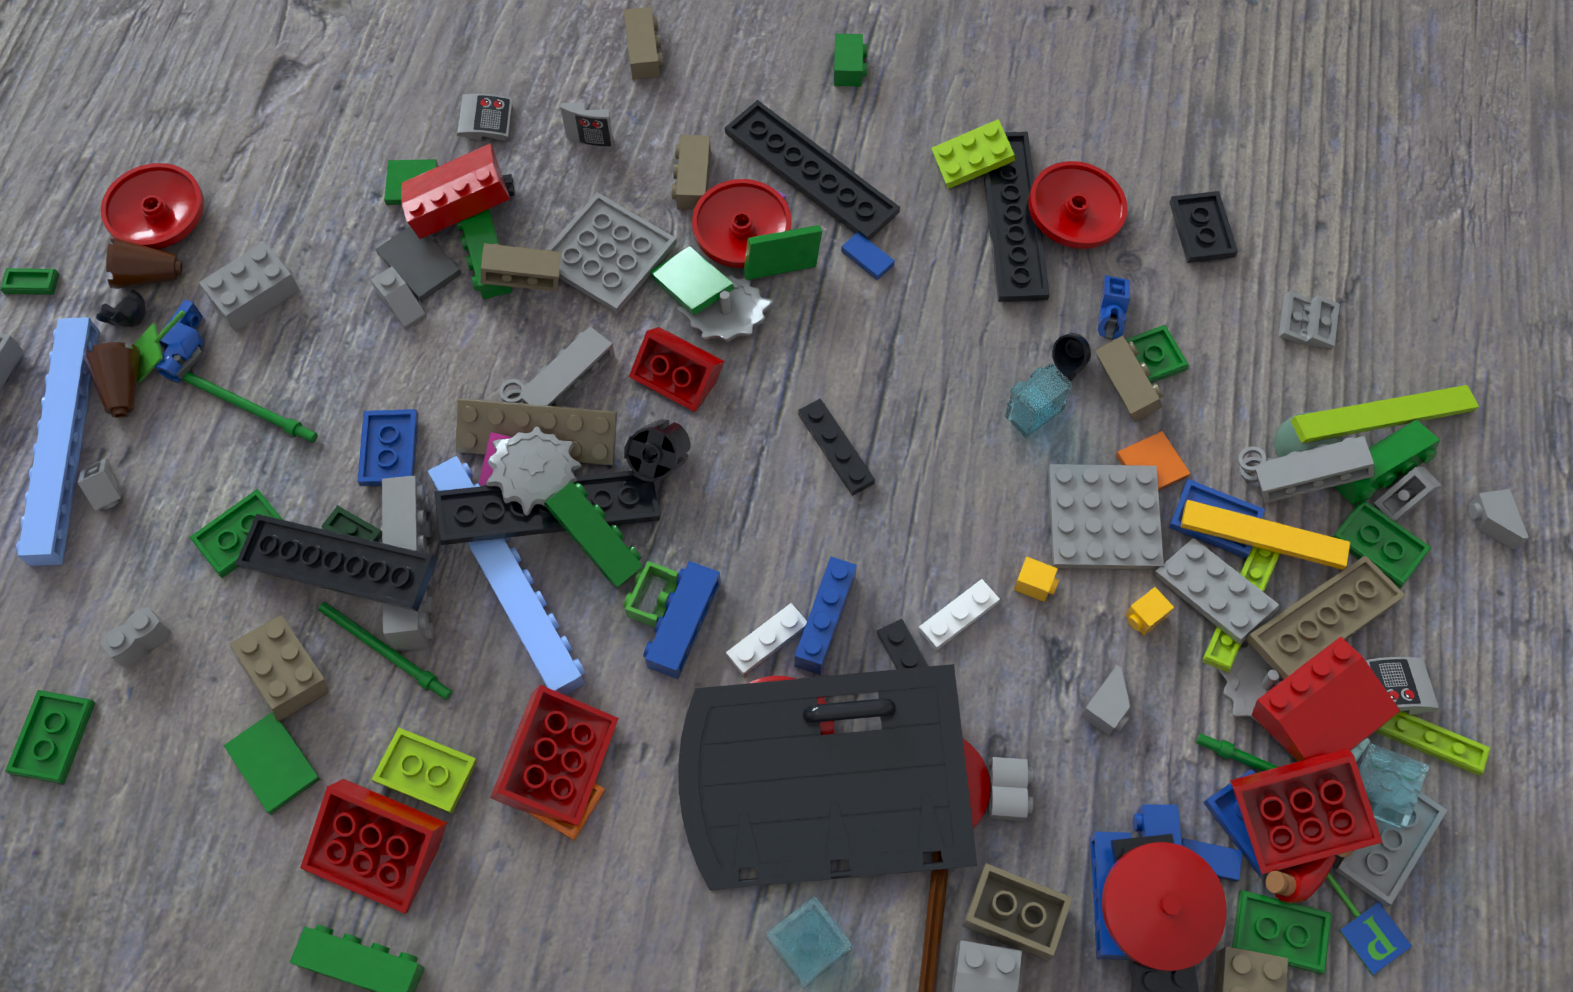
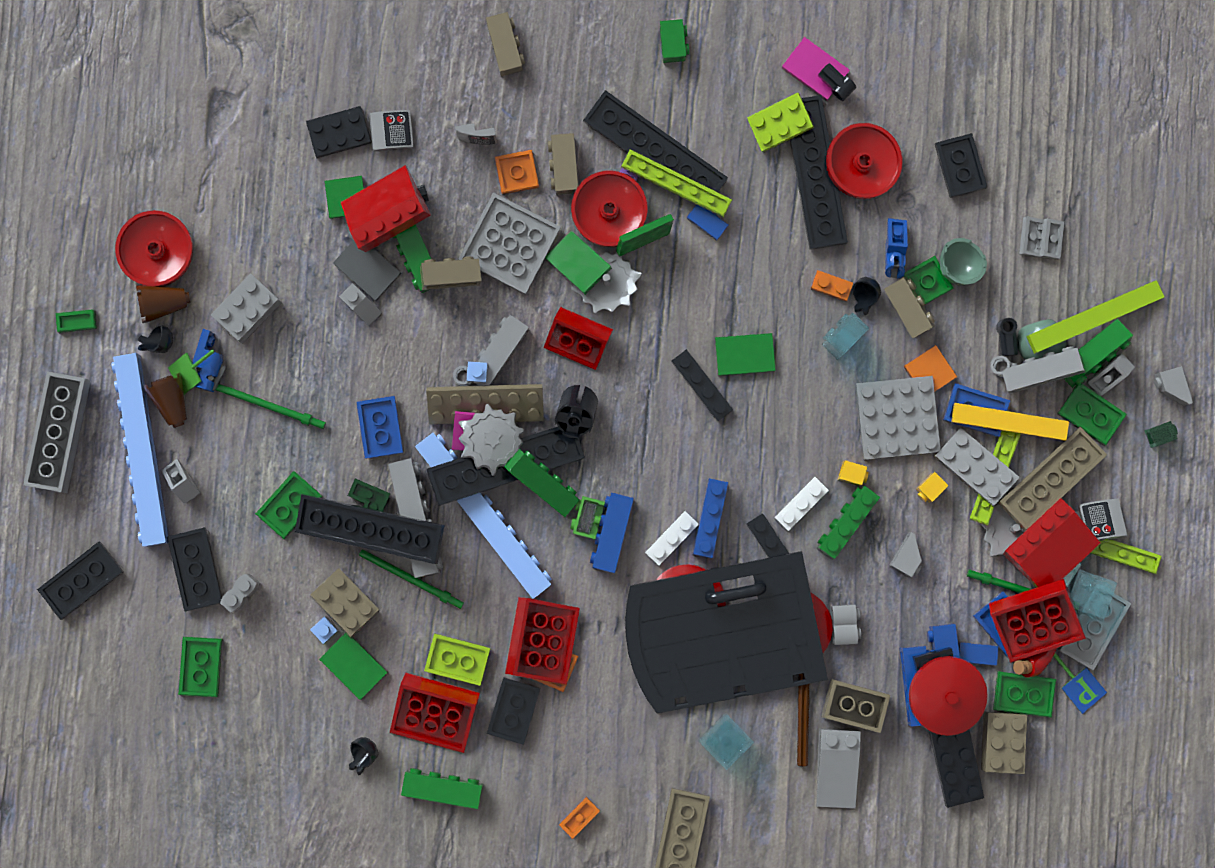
camera: 10 degrees left, 20 degrees up
none -> black plate [167,527,222,612]
none -> black plate [306,106,371,158]
none -> light blue plate [310,617,338,644]
none -> black piece [349,737,379,775]
none -> light blue plate [467,362,488,383]
none -> black plate [486,677,541,745]
none -> orange tile [495,150,539,195]
none -> lime tile [621,150,732,218]
none -> green tile [715,333,775,376]
none -> dark pink tile [782,37,850,101]
none -> orange plate [811,270,853,301]
none -> green brick [817,486,880,560]
none -> black piece [818,63,857,102]
none -> sand green cylinder [940,238,987,286]
none -> black piece [996,318,1018,356]
none -> clear green brick [1144,421,1178,448]

